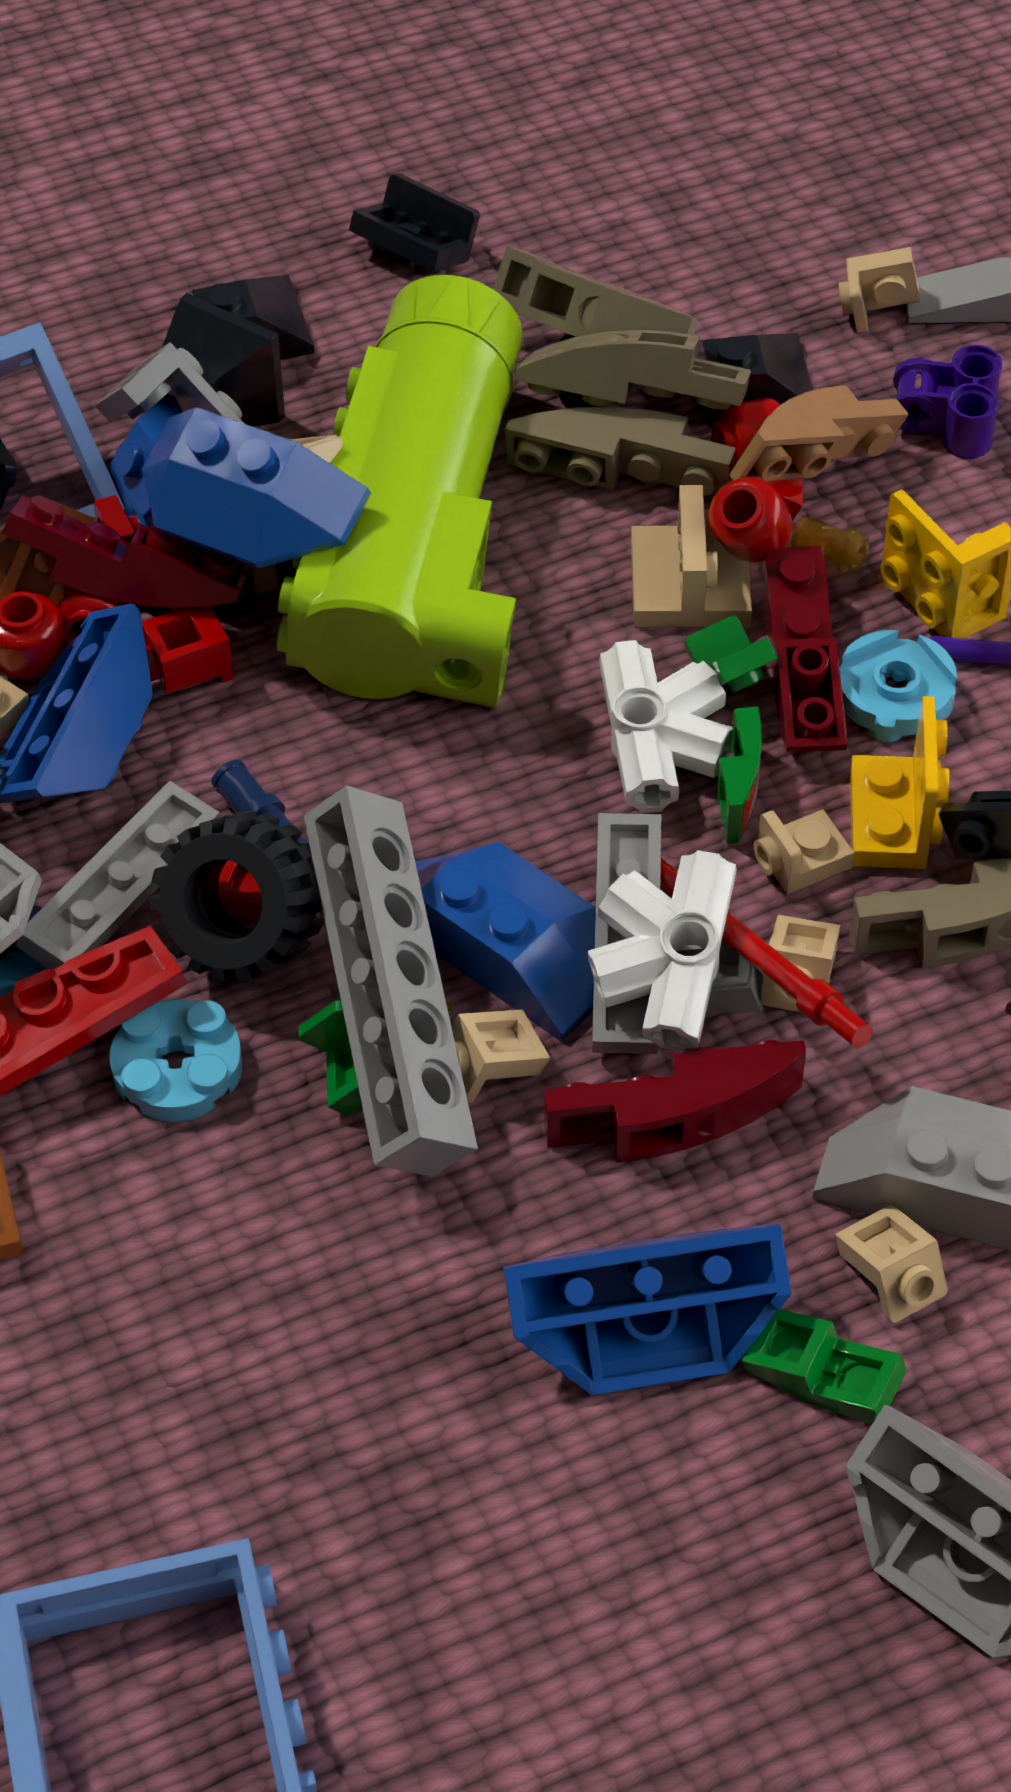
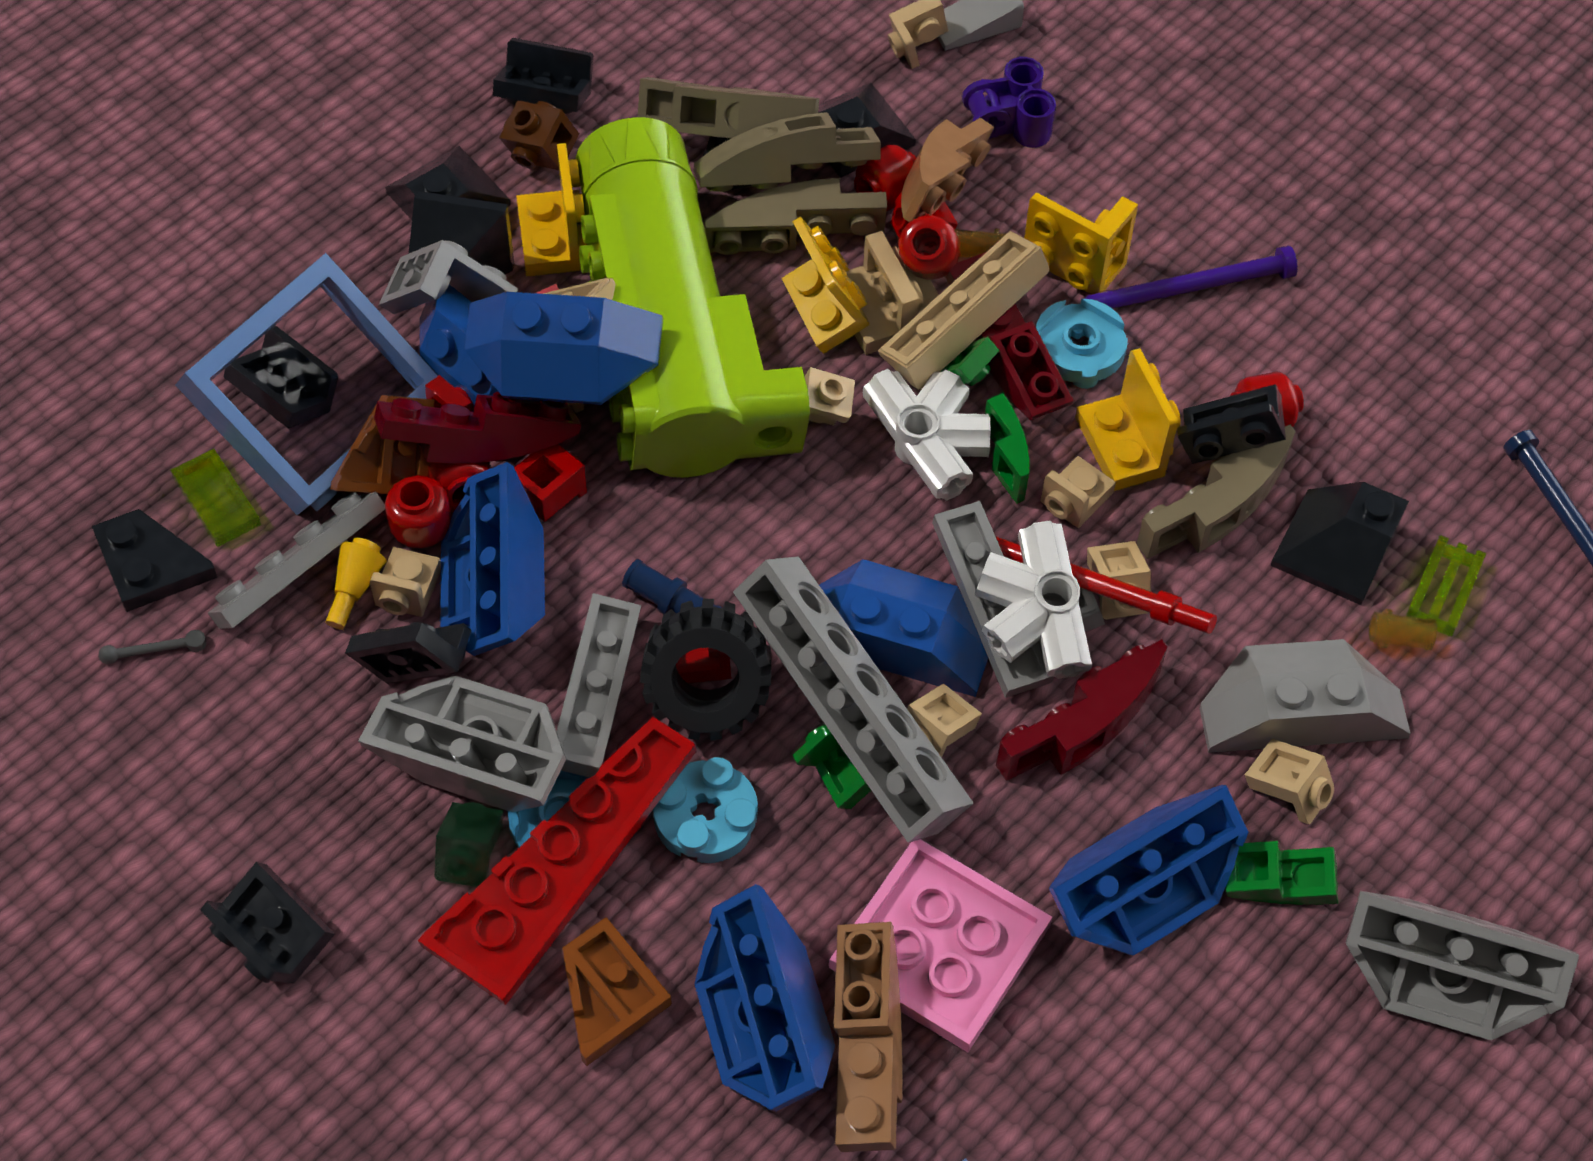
camera: 25 degrees left, 5 degrees up
none -> reddish brown brick [499,100,580,170]
none -> yellow bracket [516,143,587,276]
none -> blue wedge [695,884,836,1111]
none -> yellow bracket [781,216,870,354]
none -> tan bracket [804,367,855,426]
none -> bright pink plate [829,839,1053,1053]
none -> medium nougat slope [834,921,902,1152]
none -> tan slope [878,231,1049,390]

